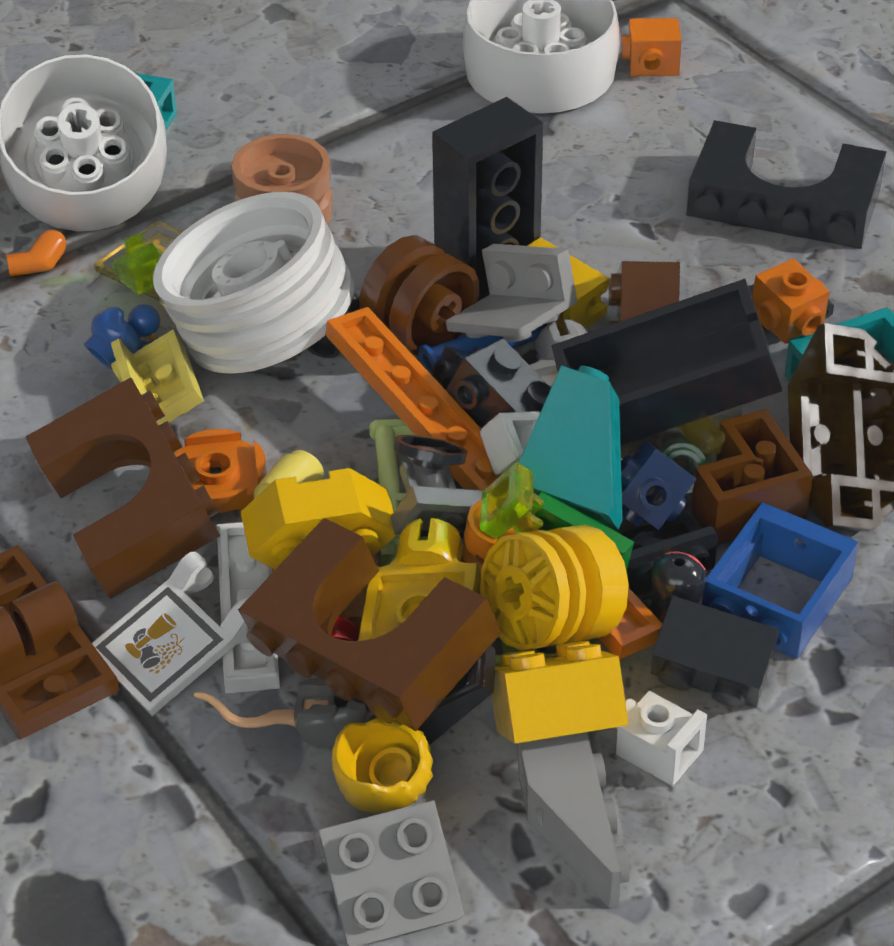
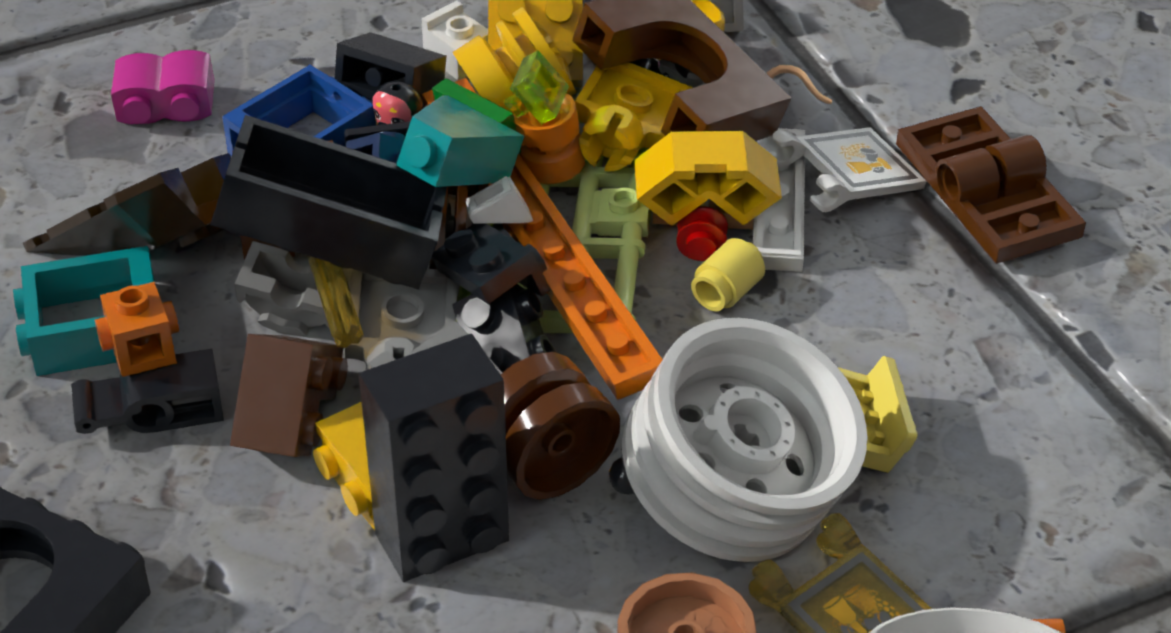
camera: 170 degrees left, 0 degrees up
reddish brown arch [25,377,220,599] -> none
blue animal [84,304,161,369] -> none
clear neon green tile [112,232,163,295] -> none
orange plate [175,429,267,513] -> none
dark grey piece [390,435,507,539] -> none

